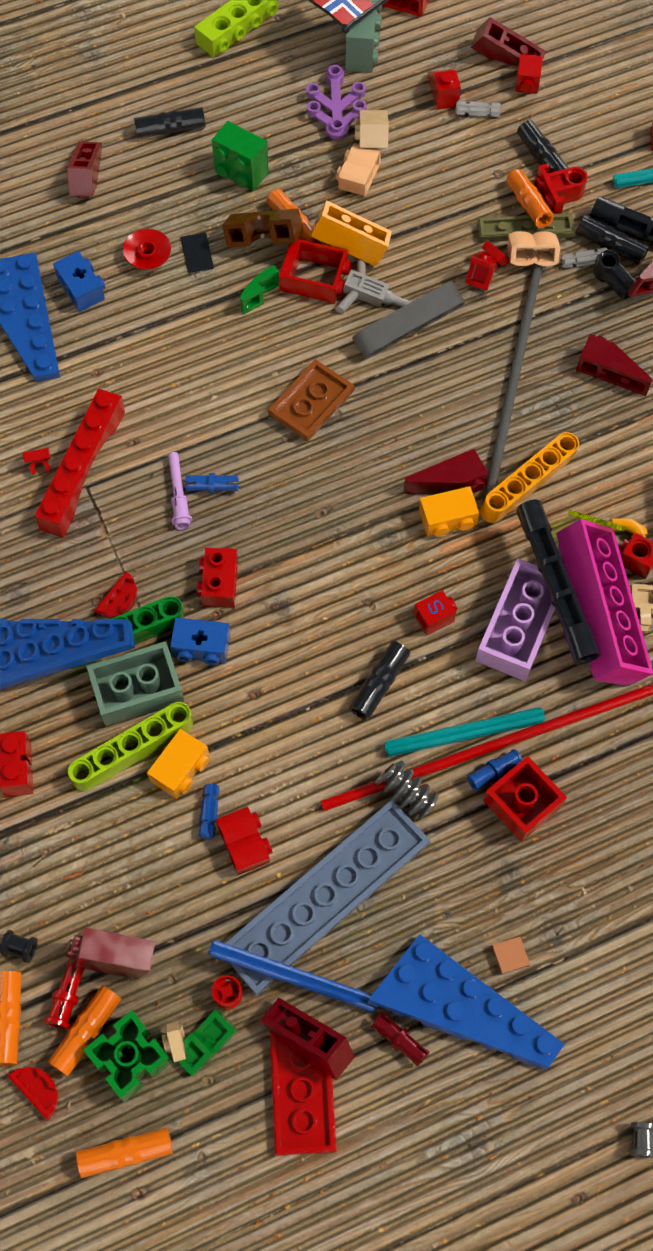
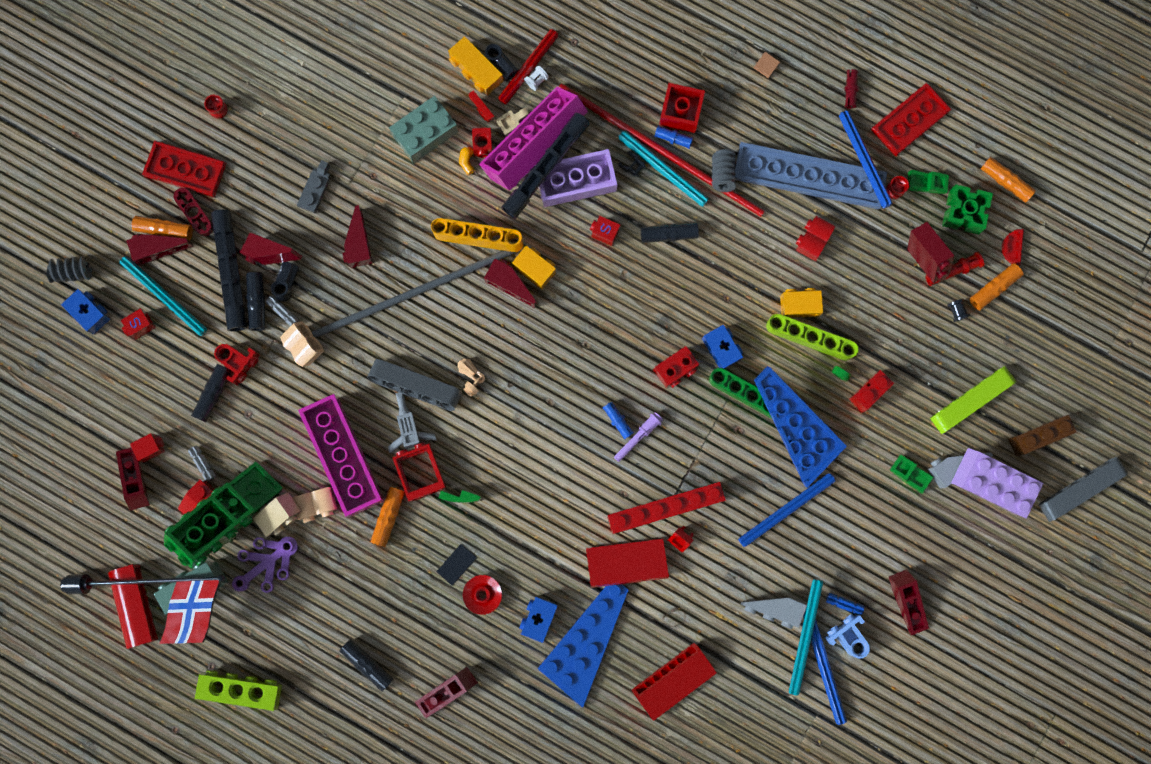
camera: 130 degrees left, 15 degrees up
orange axle [48,985,122,1077] -> none
sand green brick [86,641,185,727] -> none
red tile [94,571,137,618] -> none
tan plate [161,1021,186,1062] -> none
blue axle [199,783,219,839] -> none
green brick [212,120,269,191] -> none
reddish brown arch [222,208,303,248] -> none
dark red slope [260,998,355,1080] -> none
dark orange plate [268,359,355,442] -> none
light orange brick [311,200,392,267] -> none
blue wing [367,934,565,1071] -> none
red bracket [465,252,498,290] -> none
olive tile [477,213,575,242] -> none
red tile [481,240,510,272] -> none
orange axle [506,169,554,228] -> none
clear neon green piece [567,510,626,532] -> none
none -> green wedge [164,461,283,569]
none -> dark pink brick [298,394,384,517]
none -> light nougat piece [458,358,485,397]
none -> red tile [586,539,669,588]
none -> black piece [618,150,646,177]
none -> green tile [831,366,852,382]

